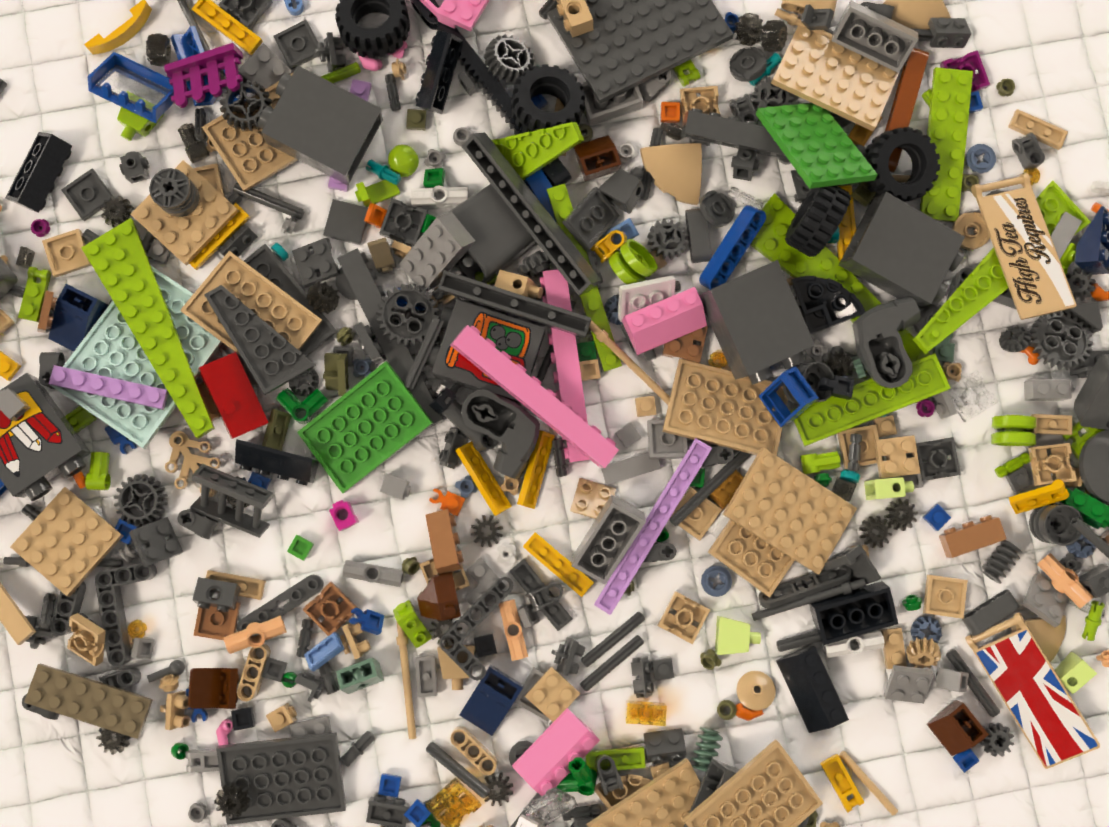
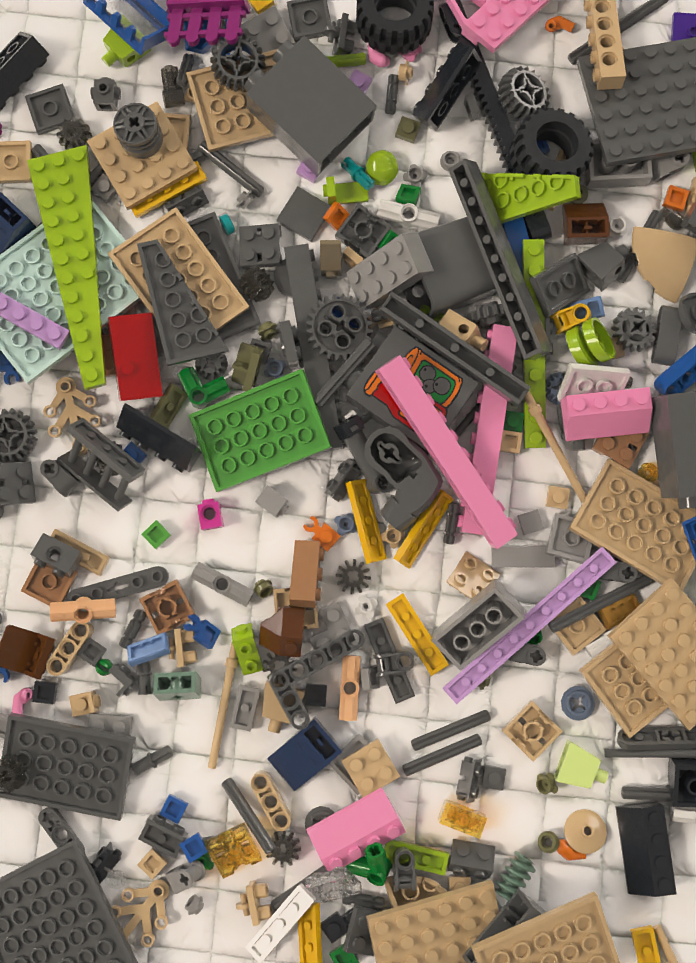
camera: 30 degrees right, 0 degrees up
dark grey hips [551,637,586,676] -> none

